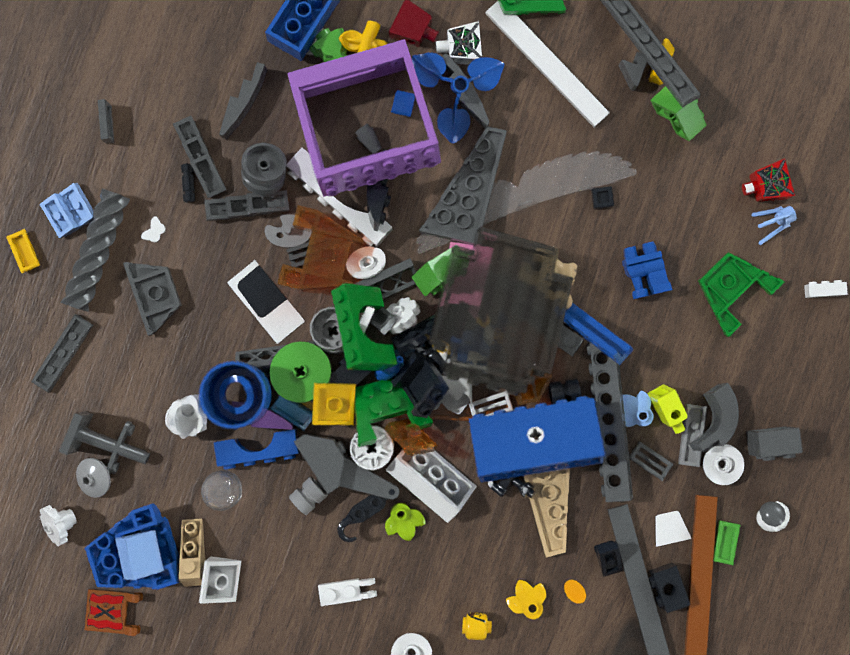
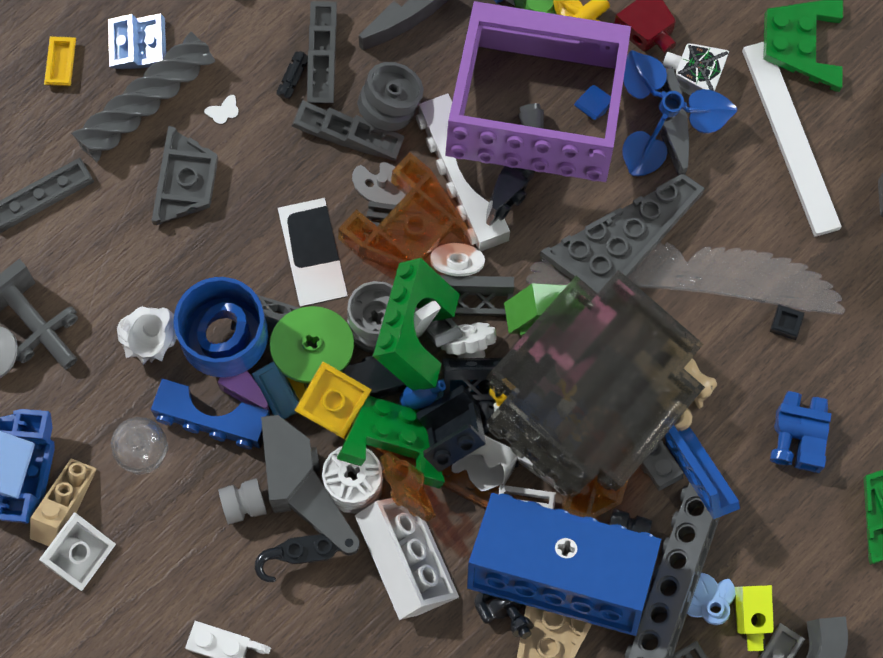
camera: 20 degrees right, 15 degrees down
lime plate [385,503,426,541] -> none

